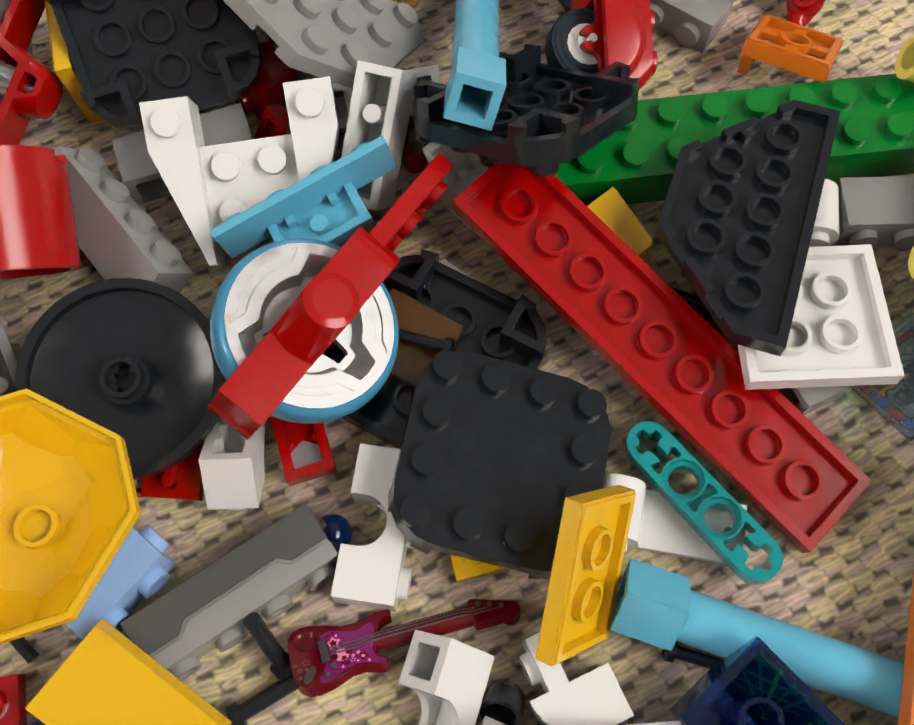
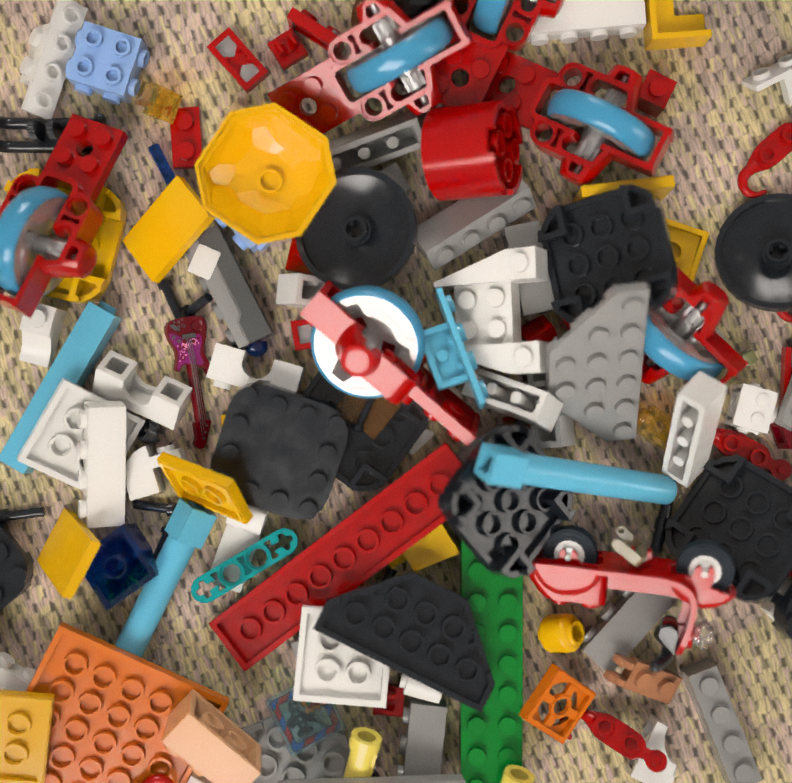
camera: 100 degrees right, 20 degrees up
none -> black piece [133,500,177,517]
none -> white sticker [188,244,221,280]
none -> yellow head [537,613,585,653]

